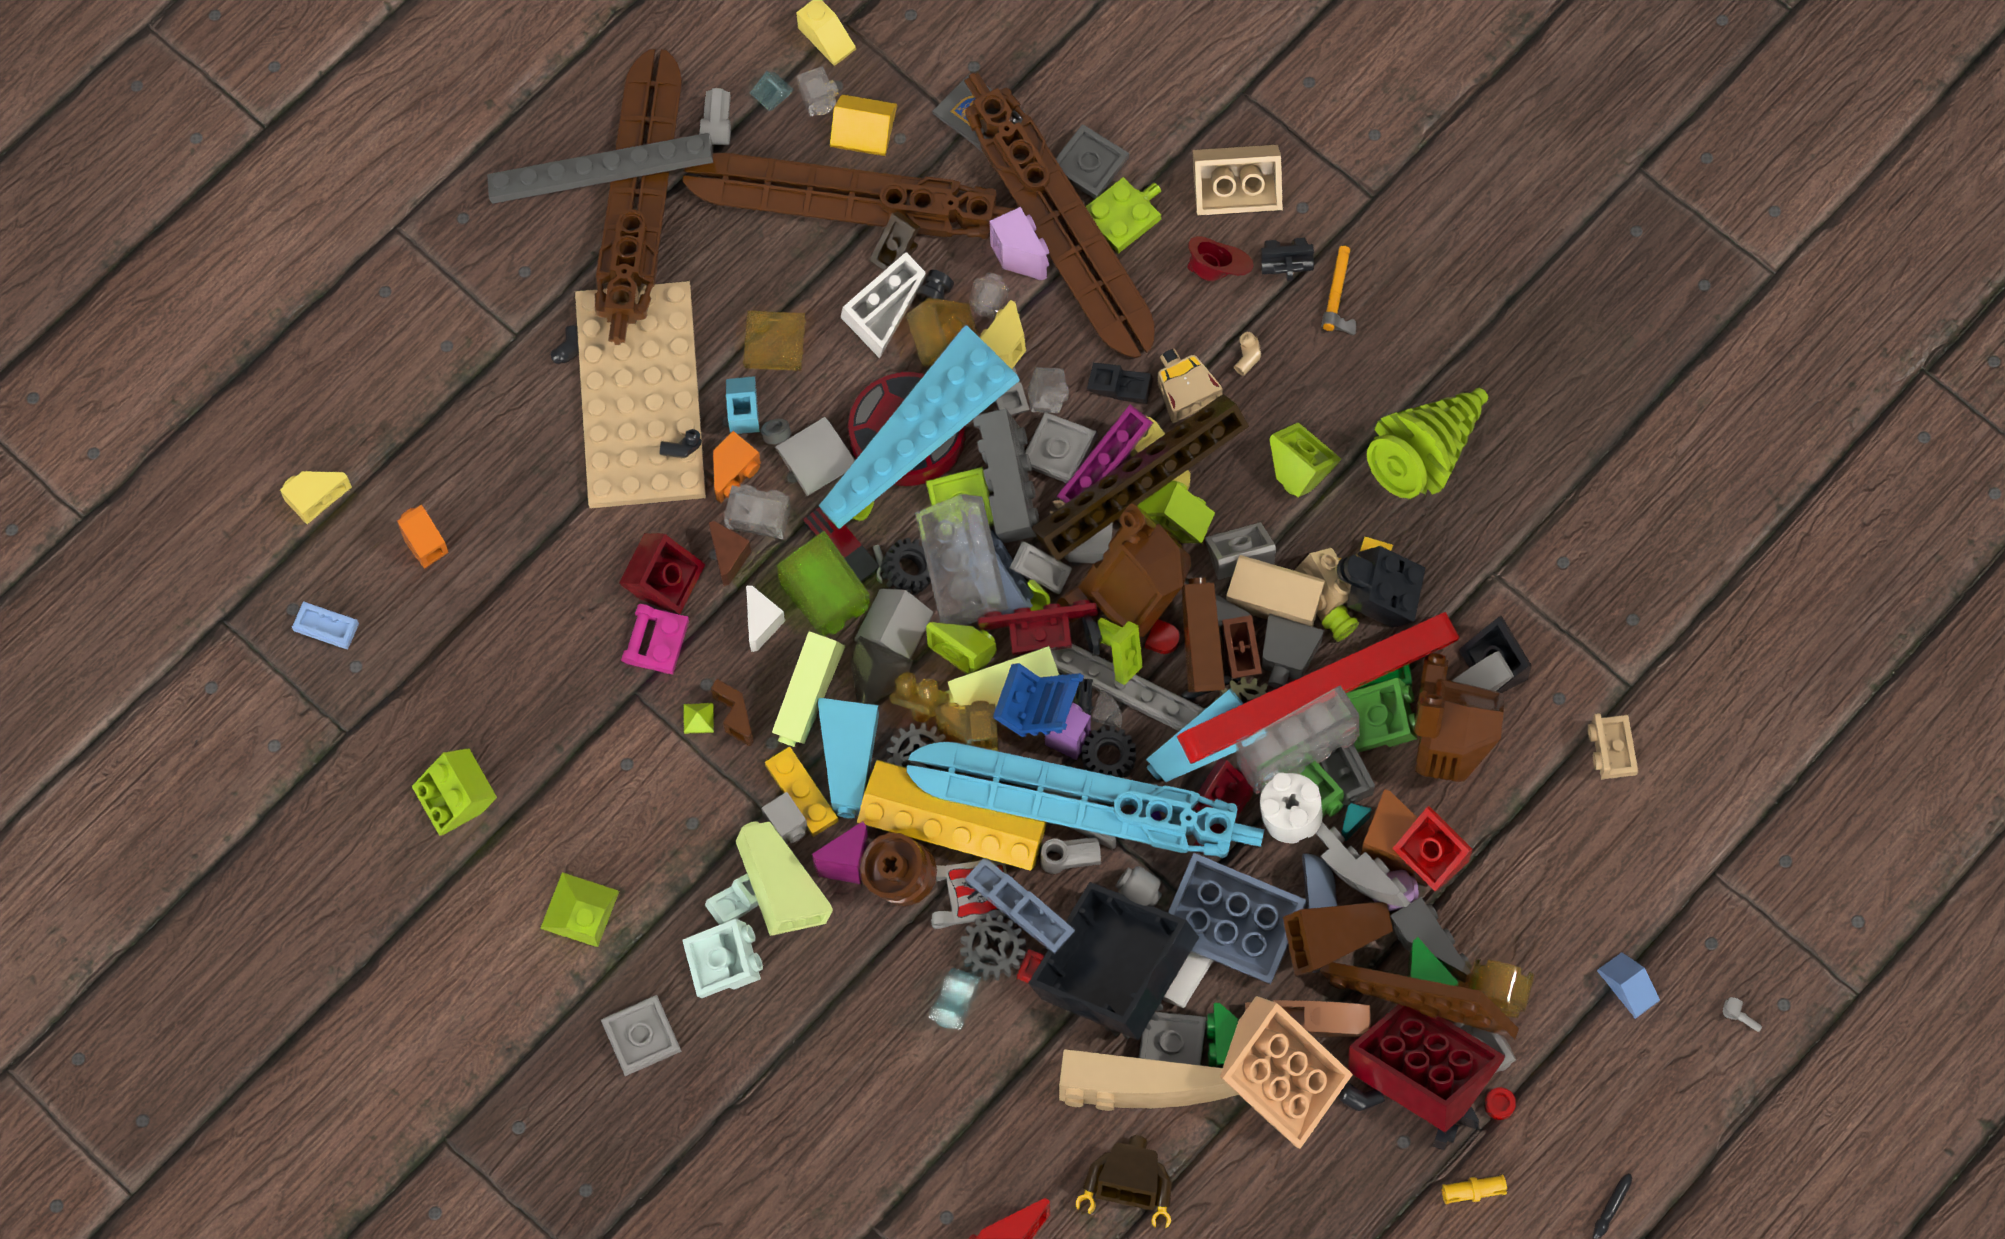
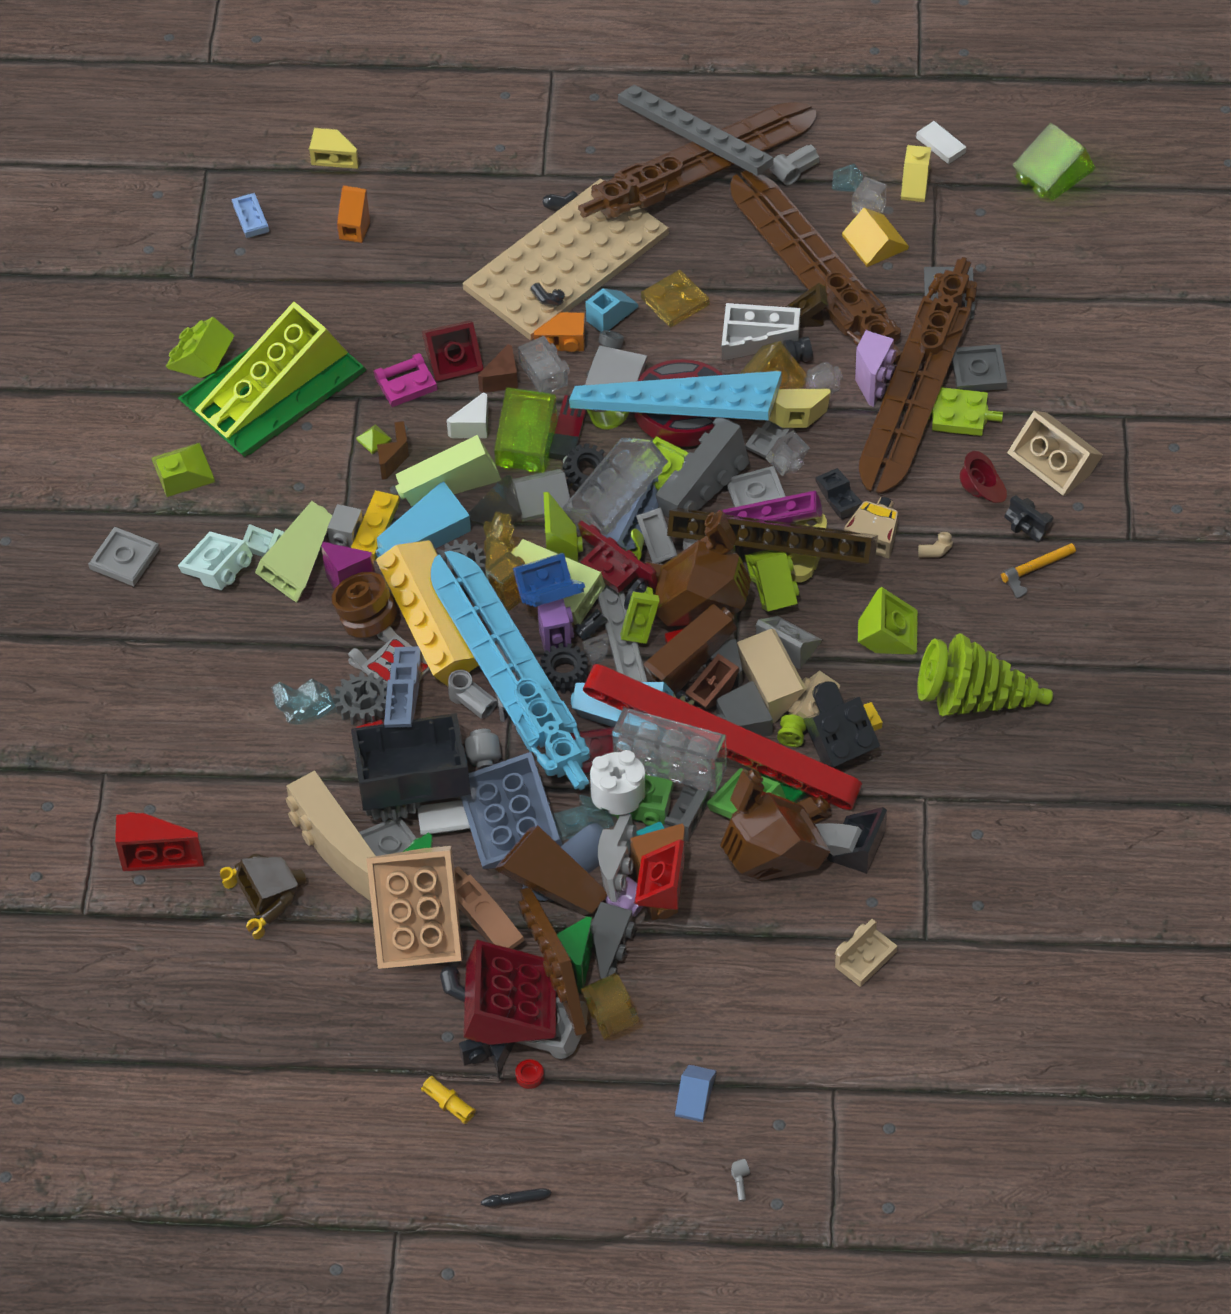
camera: 50 degrees right, 15 degrees down
none -> neon yellow piece [178,302,367,457]
none -> clear light blue slope [554,795,614,841]

